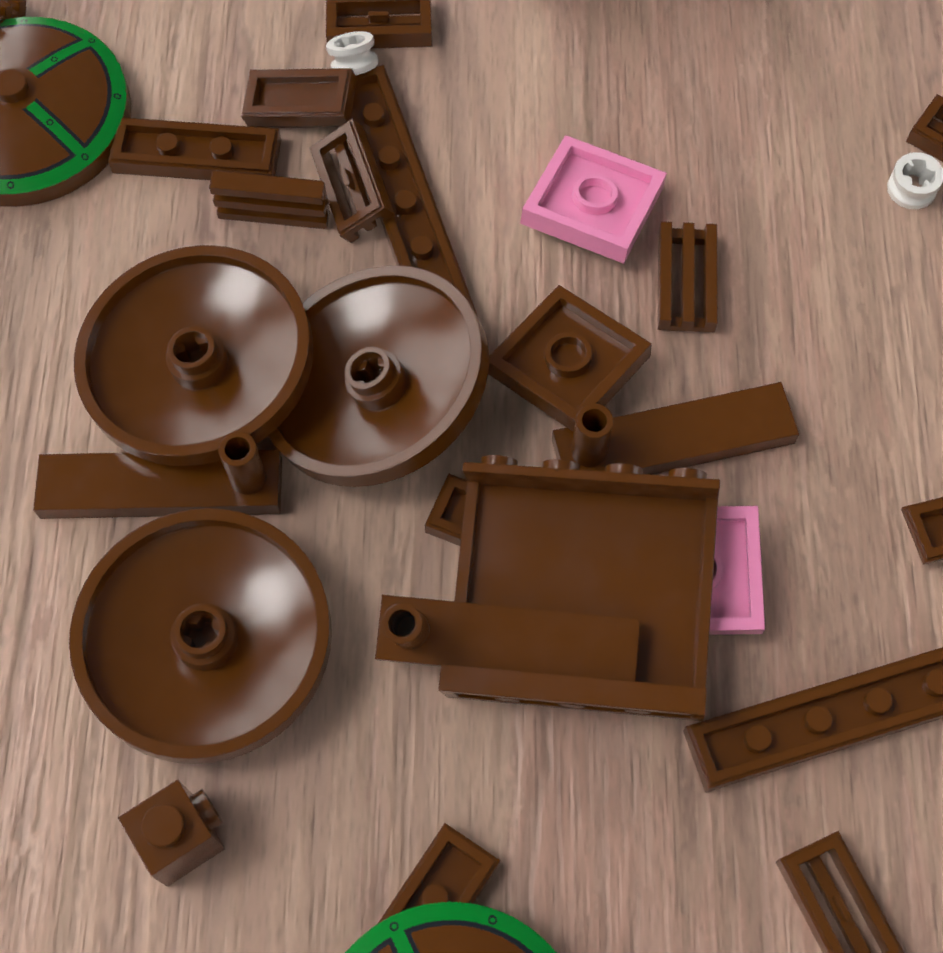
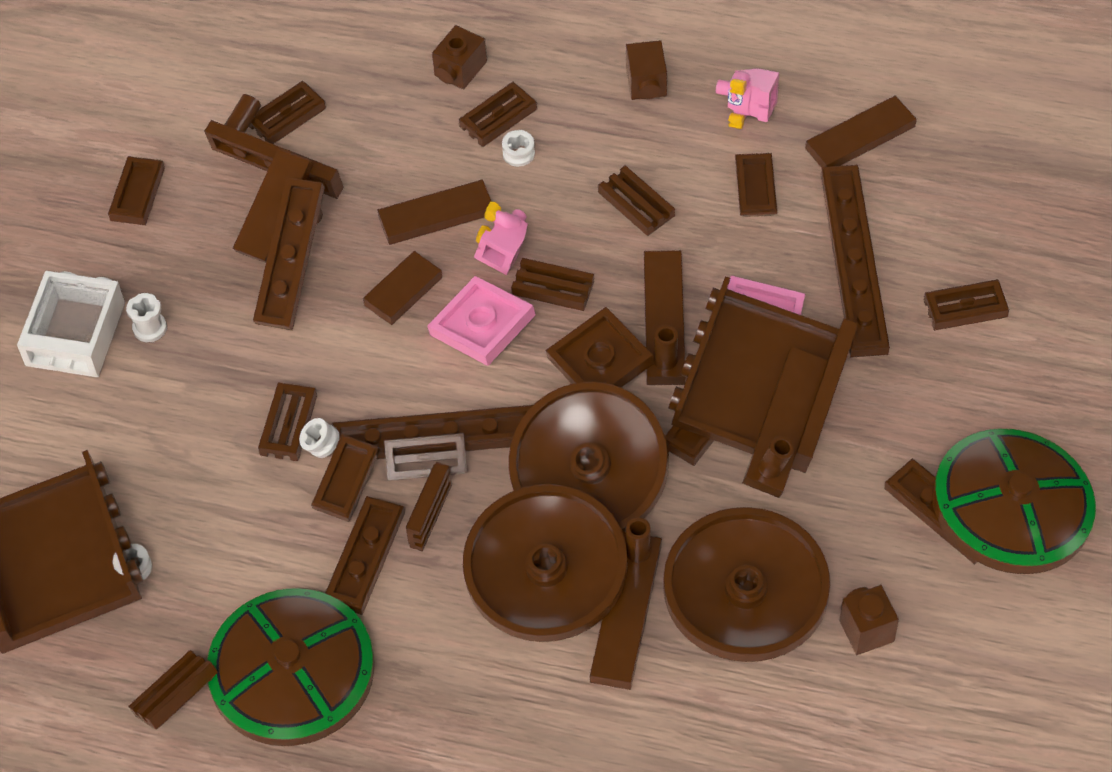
camera: 75 degrees left, 10 degrees down
none -> reddish brown tile [363,251,443,325]
none -> reddish brown tile [377,179,492,245]
none -> bright pink piece [474,201,528,275]
none -> reddish brown tile [598,165,675,236]

